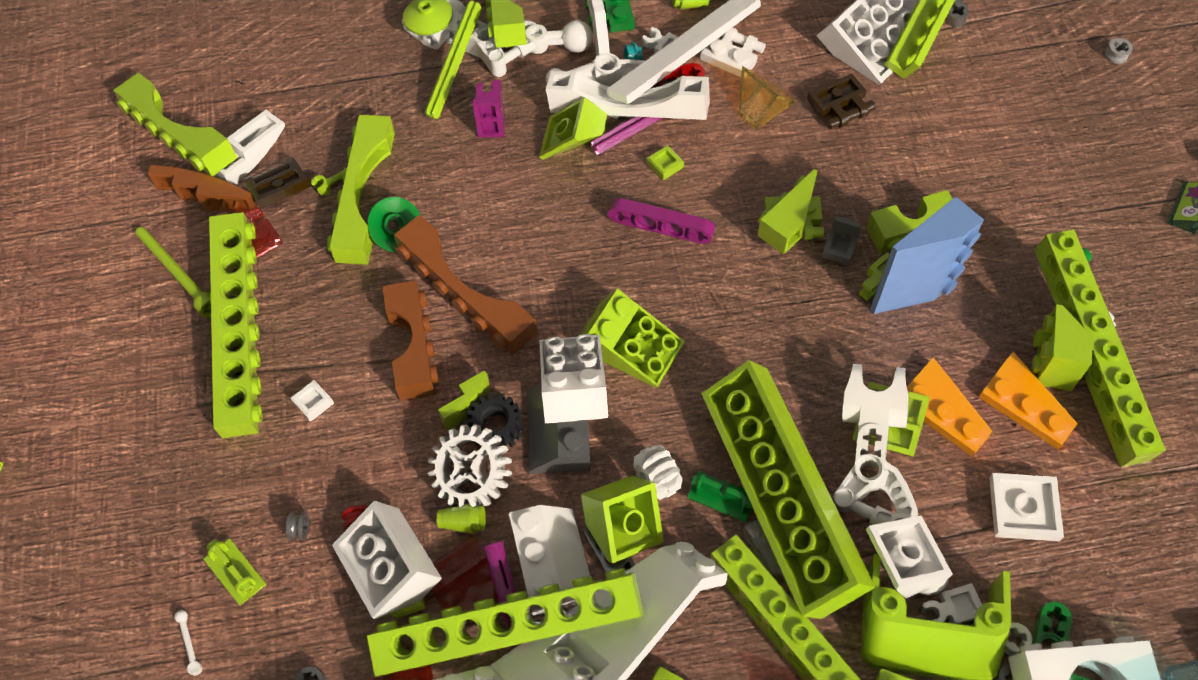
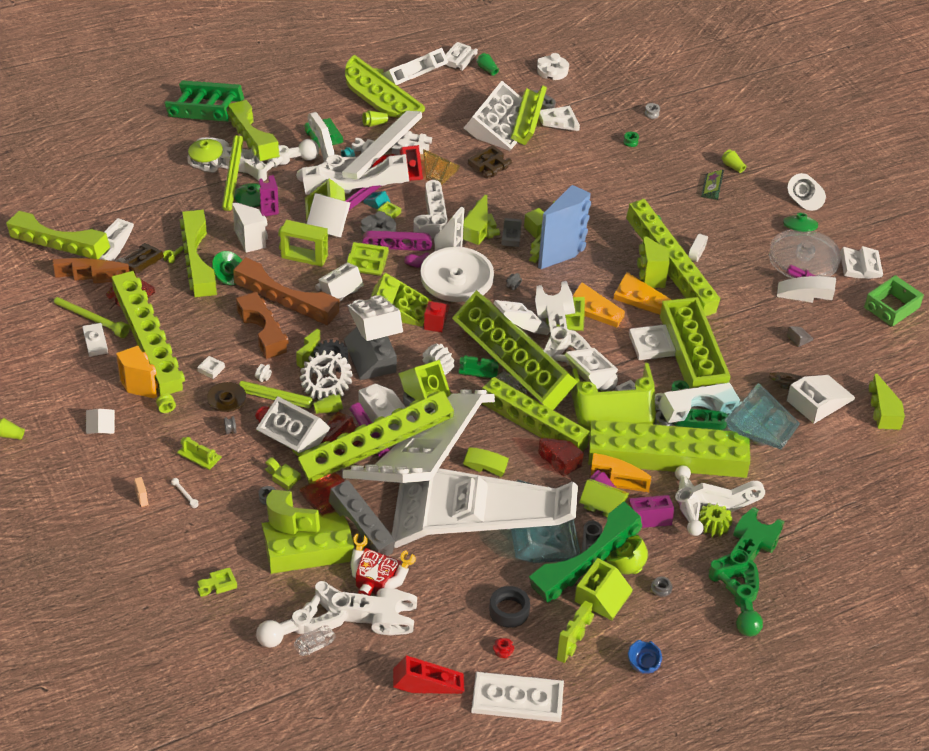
camera: 20 degrees left, 15 degrees down
none -> white plate [82,323,108,357]
none -> white panel [86,409,114,434]
none -> light orange slope [116,346,158,398]
none -> light nougat tile [134,477,148,507]
none -> lime bush [156,394,176,413]
none -> dark brown dish [207,382,246,412]
none -> white slope [232,203,268,252]
none -> green dish [234,183,260,207]
none -> lime axle [239,381,313,409]
none -> white plate [255,364,272,382]
none -> lime plate [265,457,301,491]
none -> lime window [278,220,328,267]
none -> white slope [307,193,350,237]
none -> white brick [315,262,364,301]
none -> lime slope [347,242,389,276]
none -> dark grey plate [361,211,396,242]
none -> teal slope [363,191,390,209]
none -> red slope [399,145,423,181]
none -> magenta arm [404,252,430,268]
none -> white beam [413,180,447,238]
none -> white dish [421,247,494,302]
none -> red slope [424,301,450,333]
none -> white slope [434,207,464,251]
none -> white slope [494,300,550,335]
none -> dark grey plate [506,273,522,290]
none -> white wing [539,106,580,131]
none -> green bush [623,131,639,147]
none -> lime brick [660,297,730,389]
none -> white beam [689,234,708,262]

